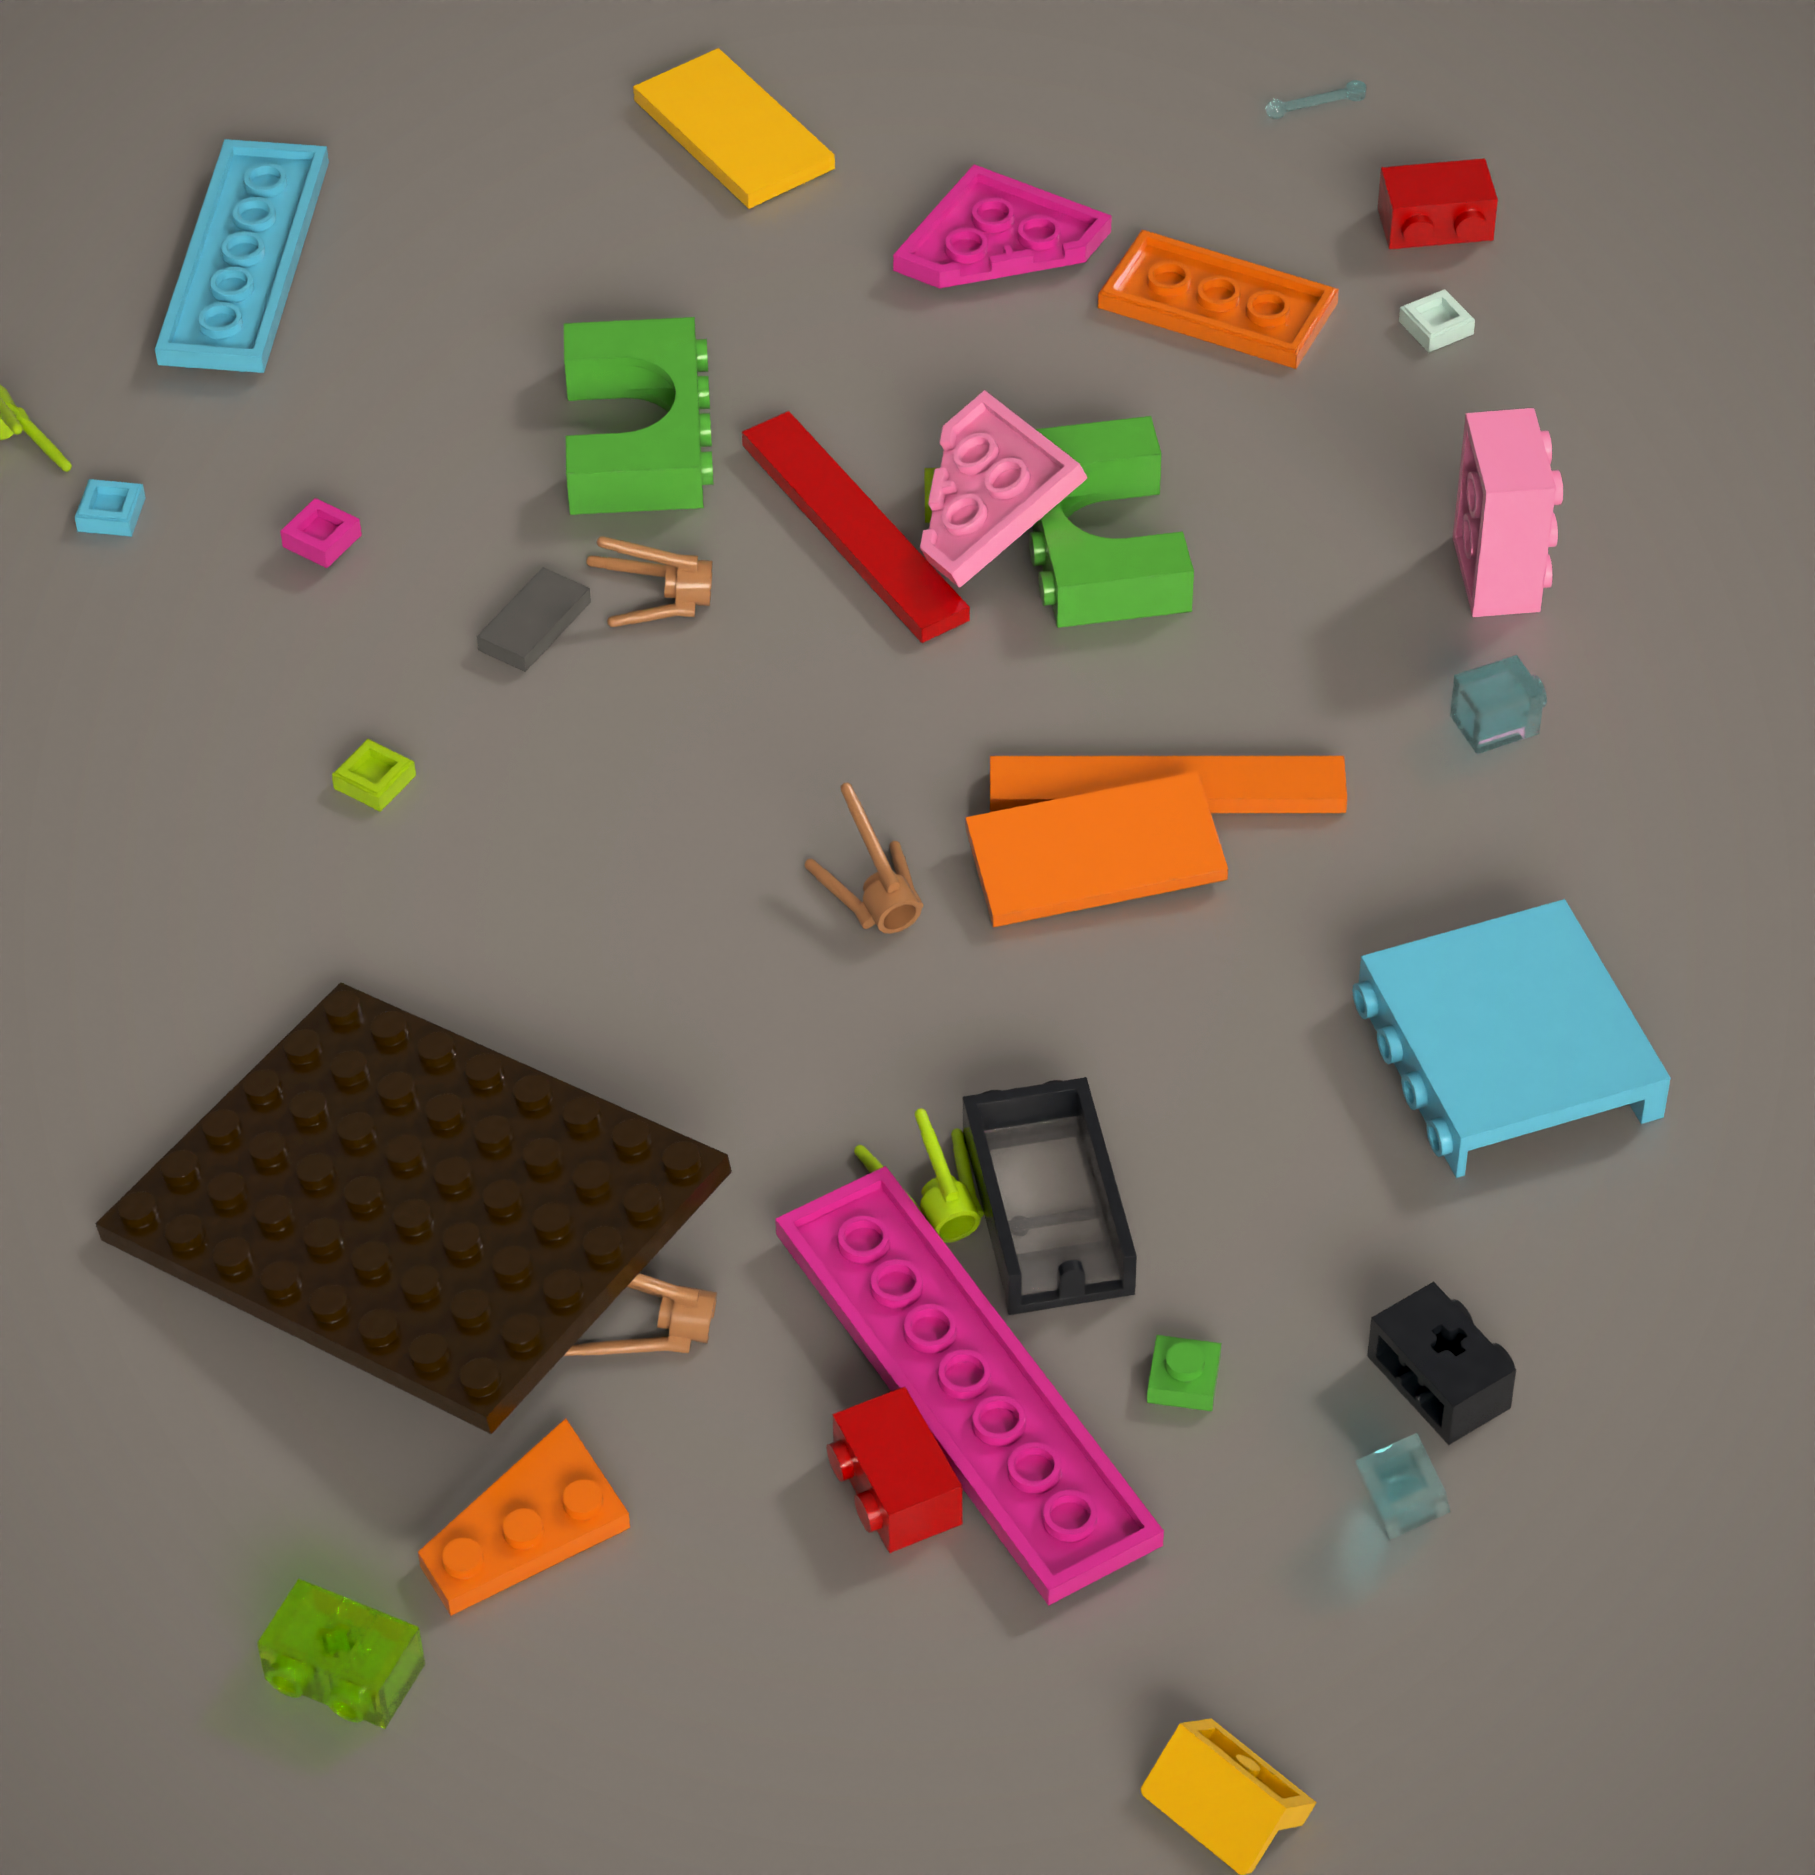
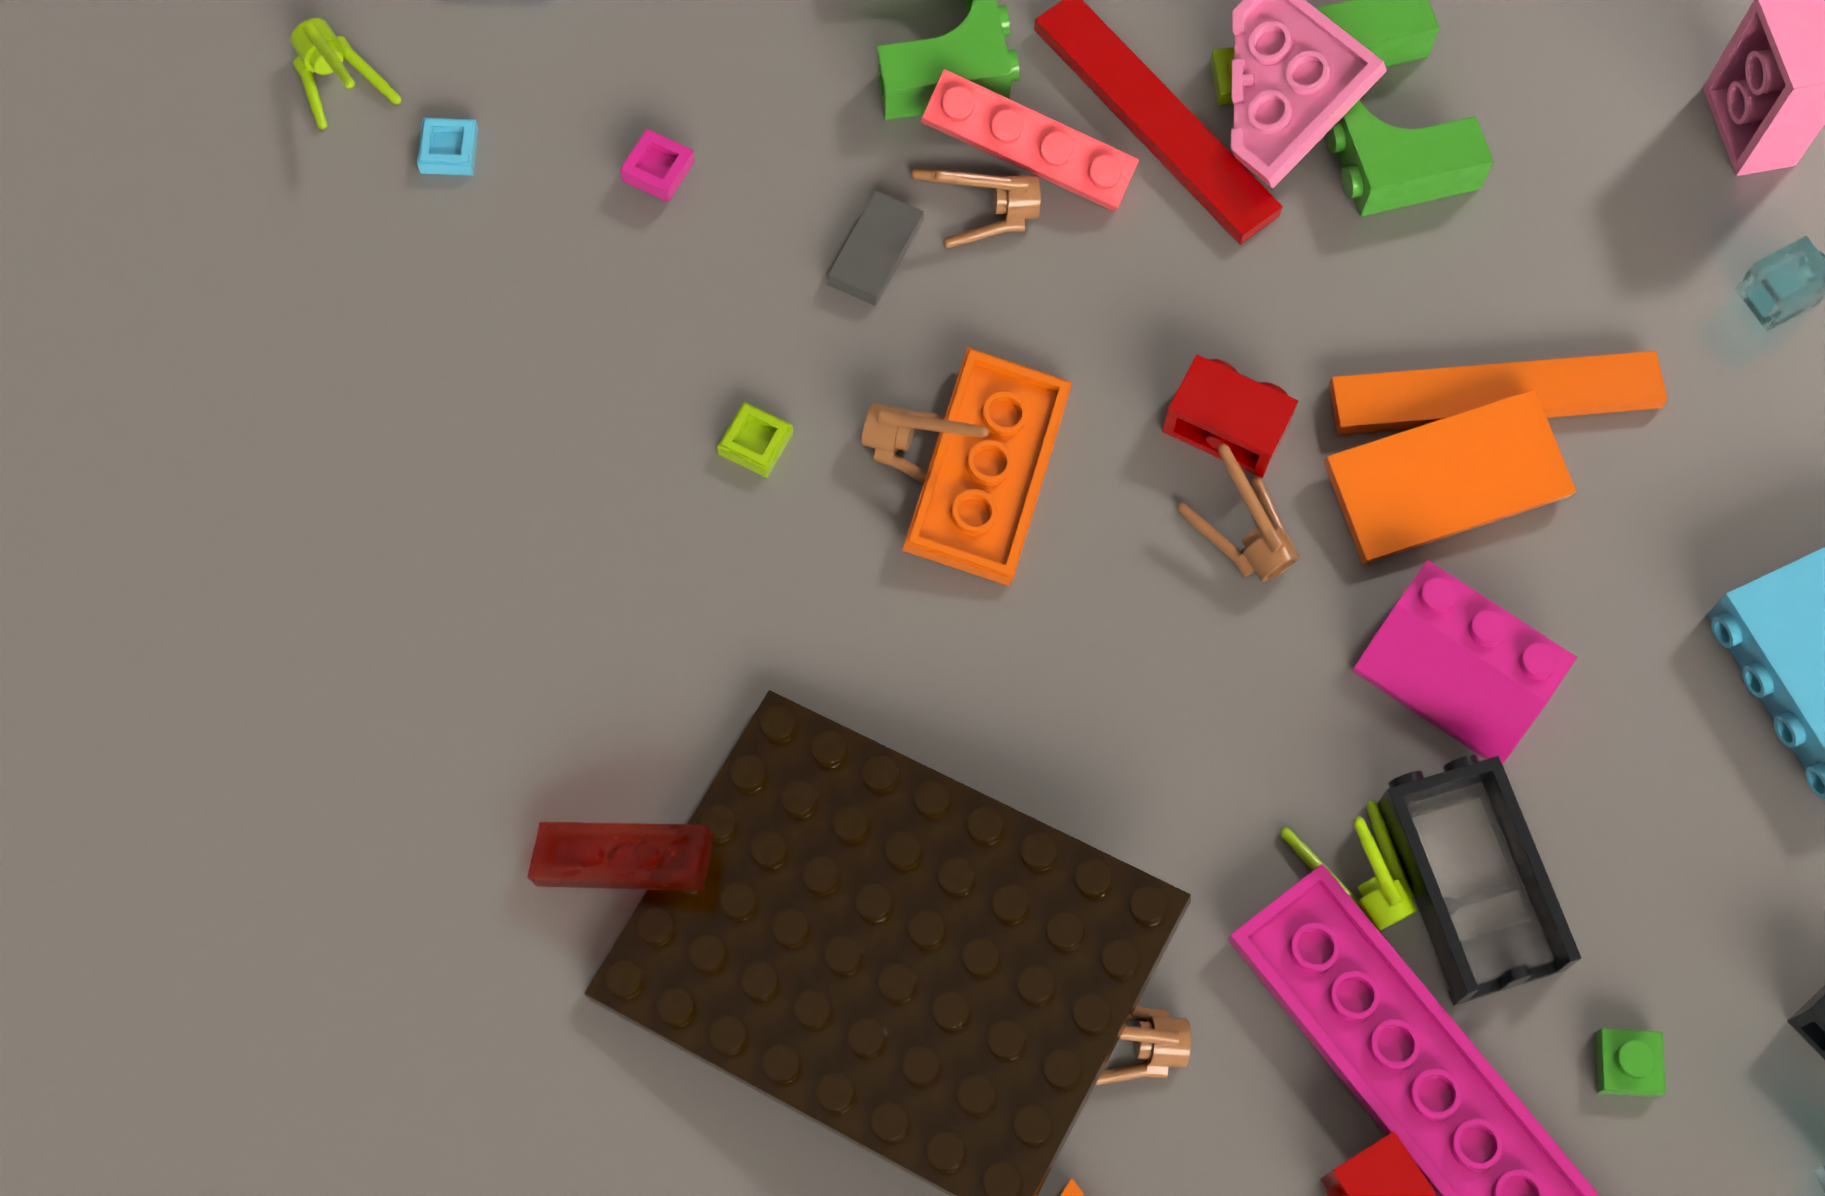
camera: 10 degrees left, 20 degrees up
none -> clear red plate [527,822,714,891]
none -> medium nougat plant [862,402,989,484]
none -> orange tile [902,347,1072,586]
none -> coral plate [920,69,1139,212]
none -> red brick [1162,354,1299,478]
none -> dark pink slope [1352,560,1577,765]

